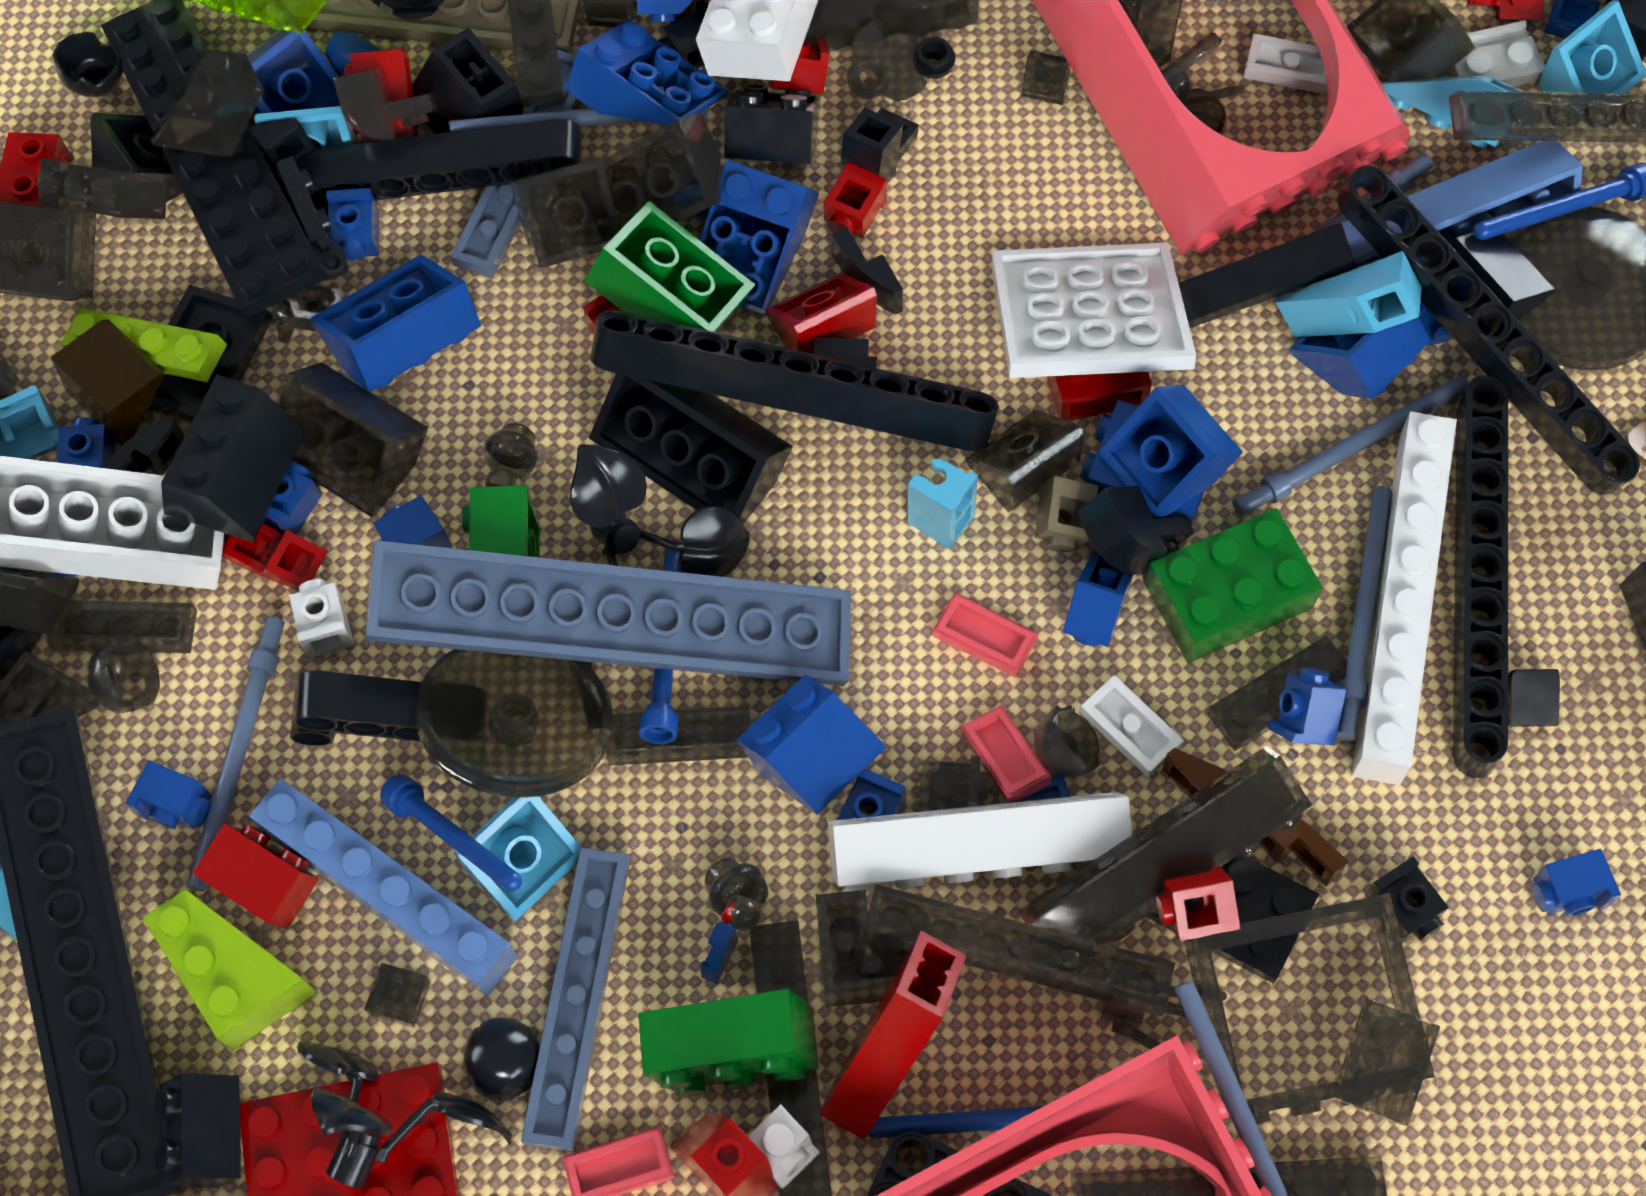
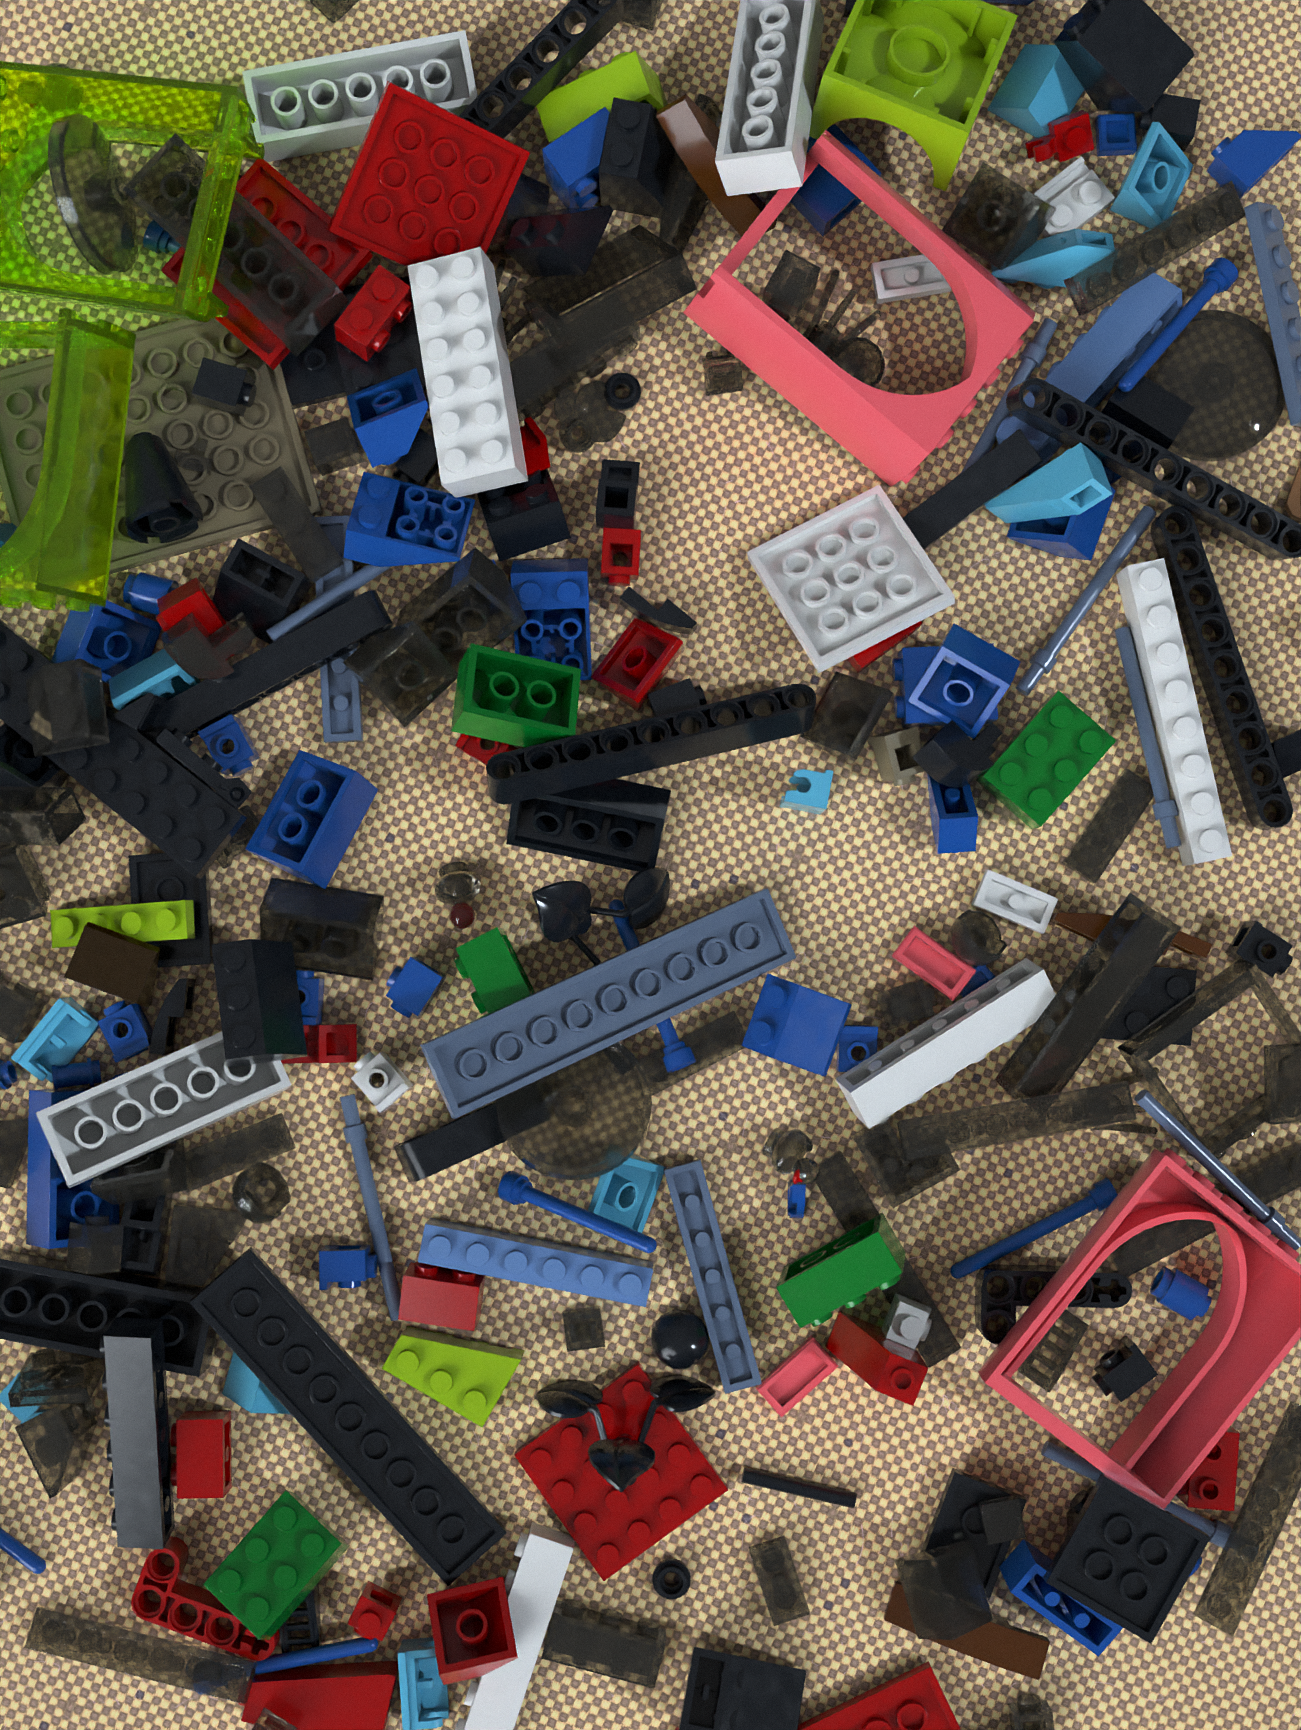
camera: 25 degrees left, 20 degrees up
black brick [155,1073,241,1188] -> none
red slope [819,931,967,1140] -> none
coral tile [933,592,1038,678] -> none
red brick [1156,866,1240,941] -> none
blue brick [1268,668,1346,746] -> none

